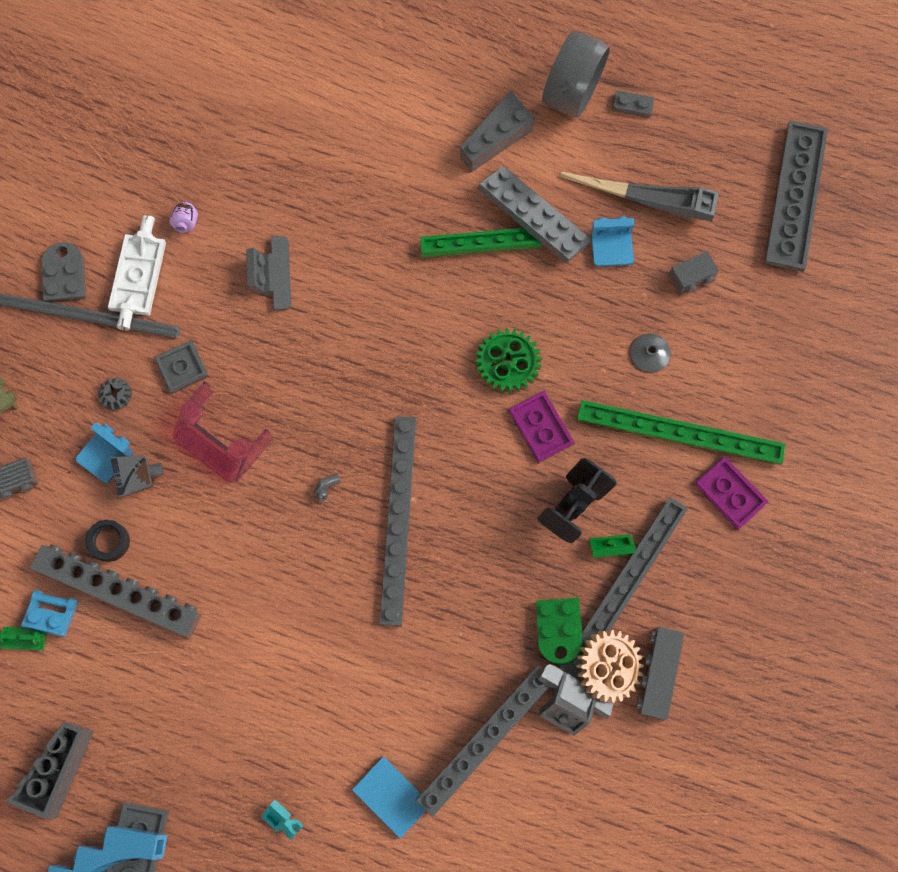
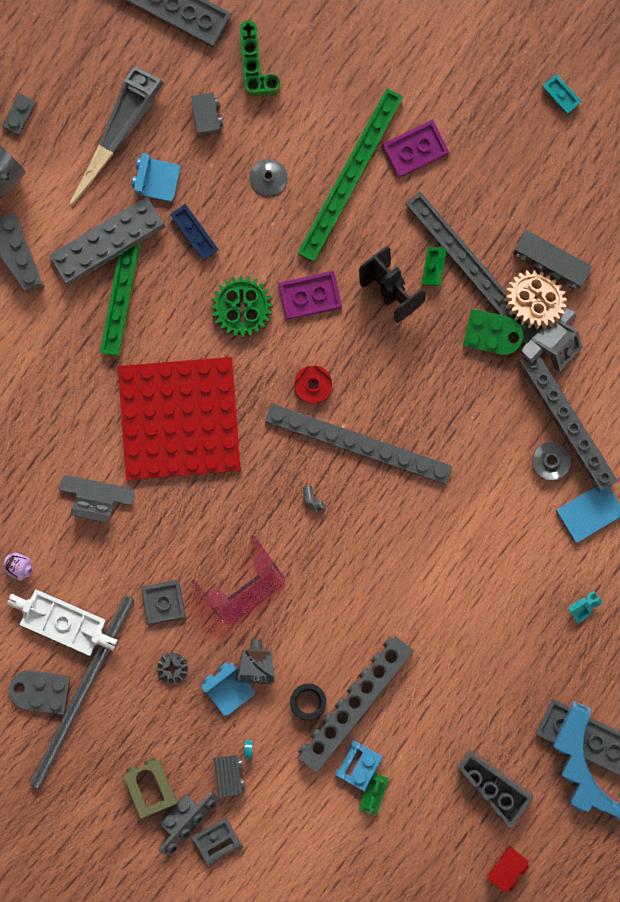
camera: 70 degrees left, 10 degrees up
none -> red plate [118,357,241,480]
none -> dark blue plate [170,204,219,261]
none -> green beam [240,20,281,97]
none -> teal tile [244,739,253,760]
none -> red plate [294,365,332,404]
none -> dark grey dish [532,442,571,480]
none -> teal plate [542,73,582,115]

